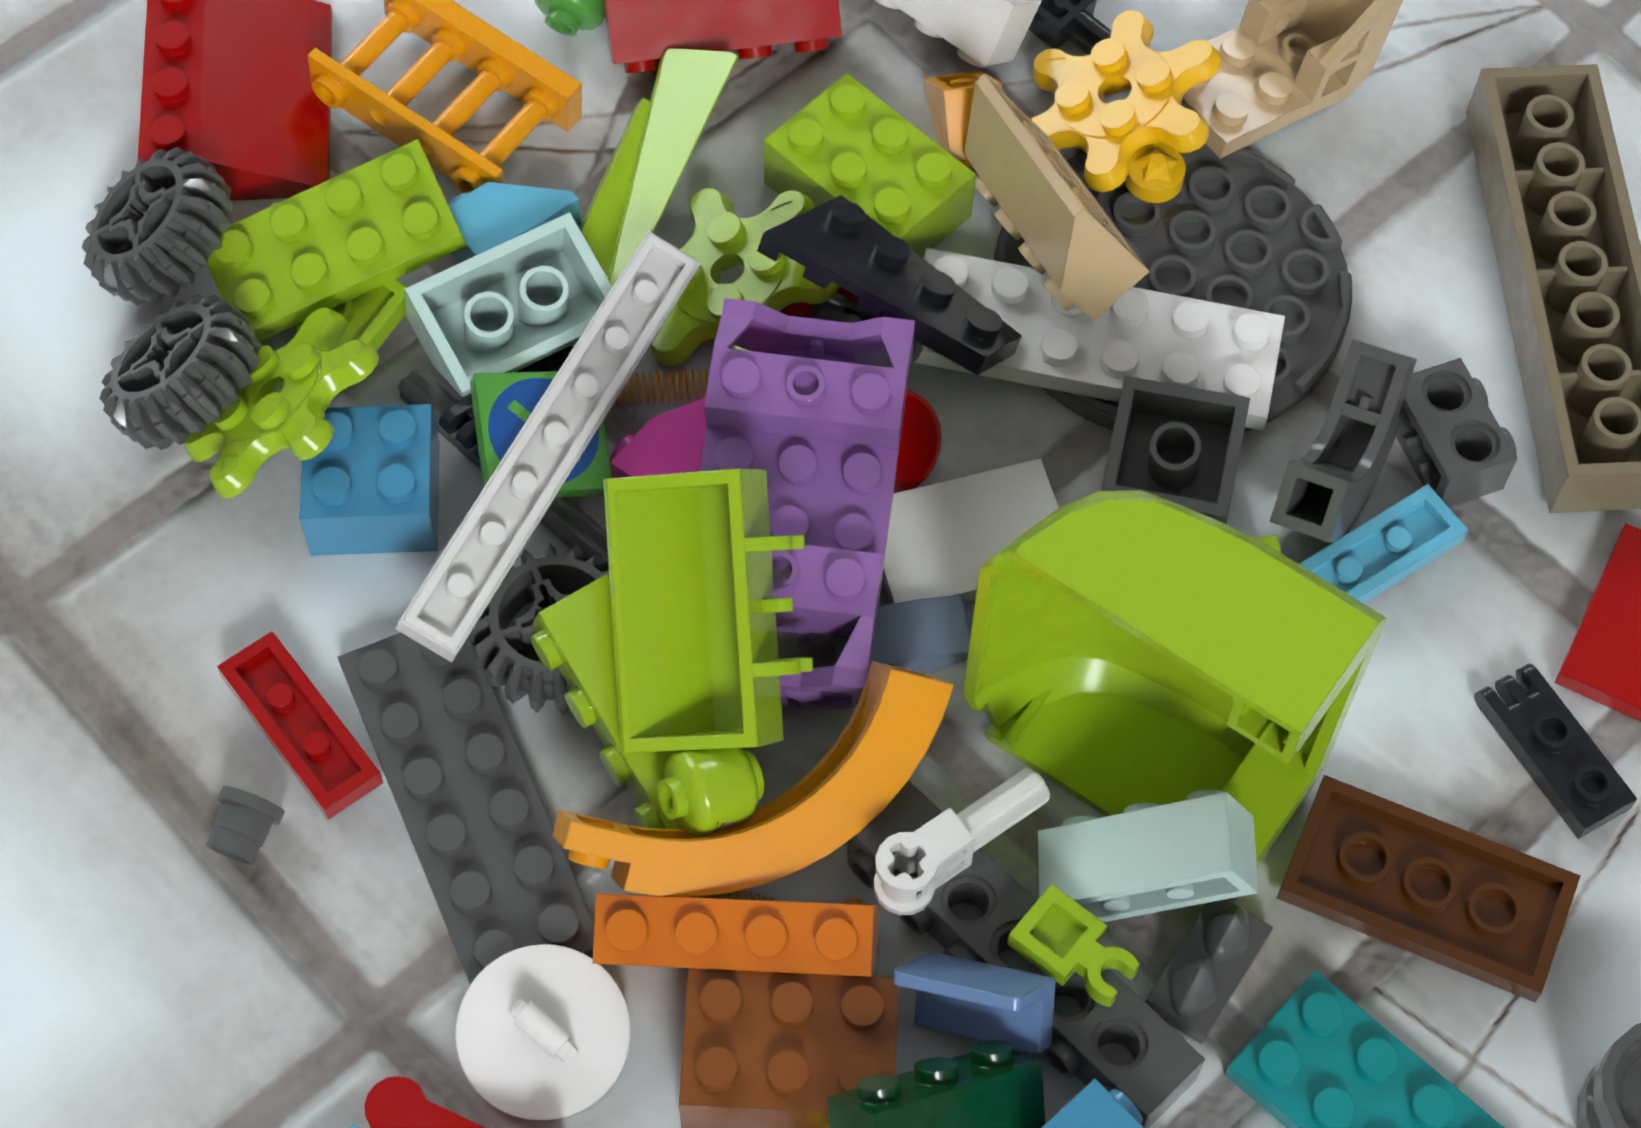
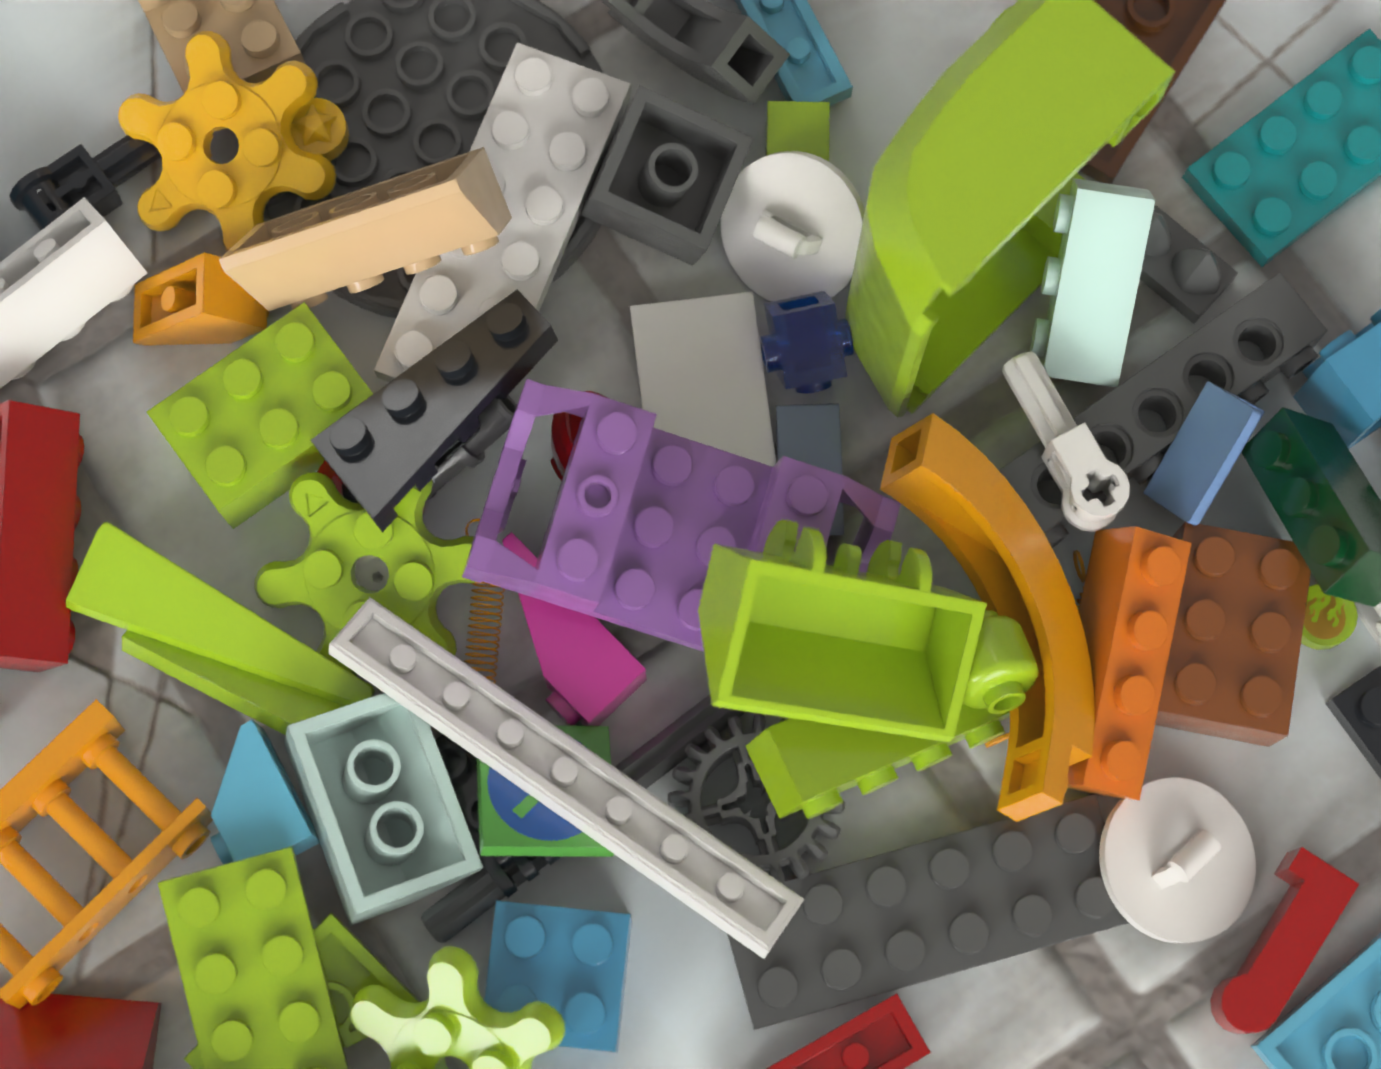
camera: 80 degrees left, 15 degrees up
lime plate [1007,884,1140,1007] -> none

